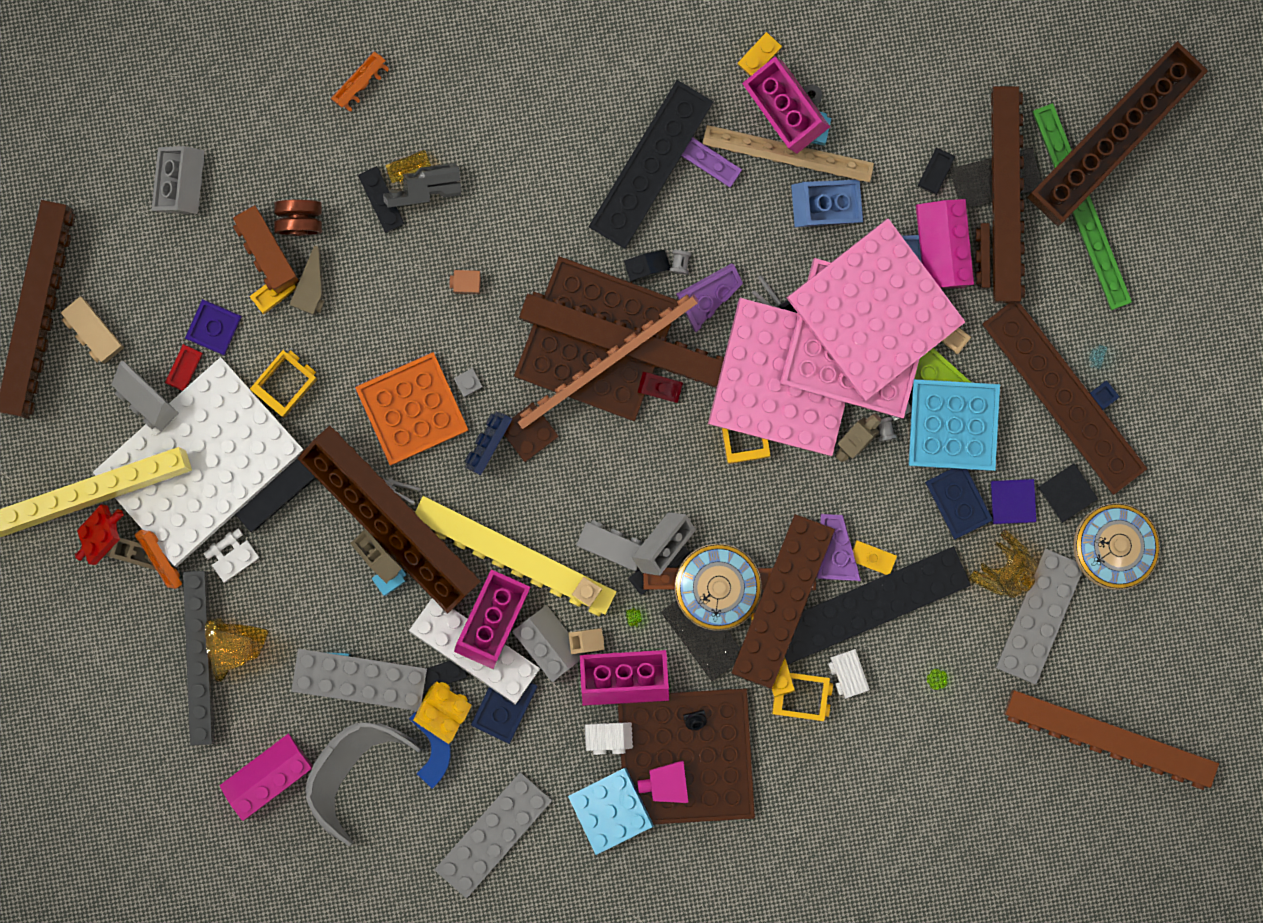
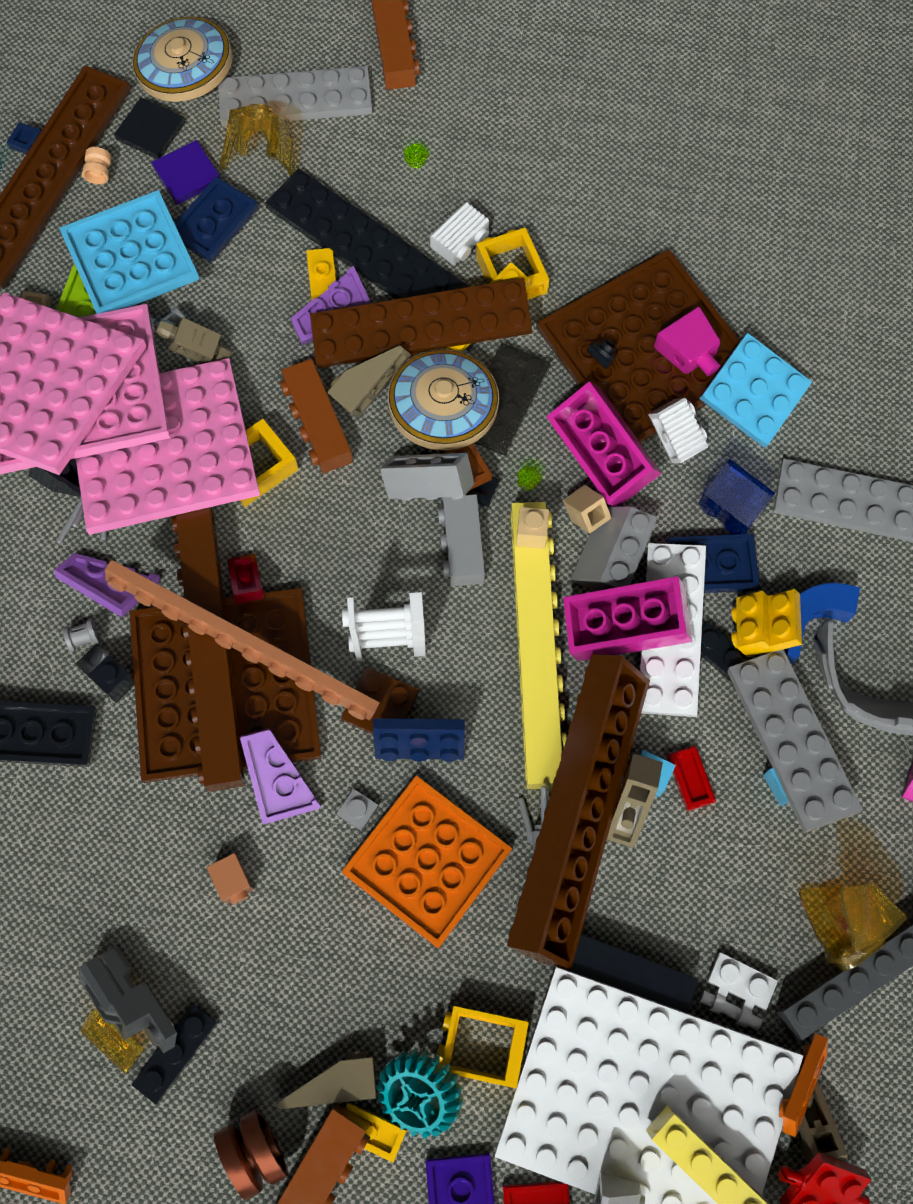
camera: 125 degrees left, 15 degrees down
none -> light nougat wheel [82,147,112,185]
none -> medium lavender wing [240,728,321,825]
none -> dark orange brick [279,359,353,474]
none -> dark tan slope [327,345,411,418]
none -> white fence [342,592,426,661]
none -> teal gear [376,1048,464,1139]
none -> red tile [666,745,717,812]
none -> clear blue slope [699,459,775,535]

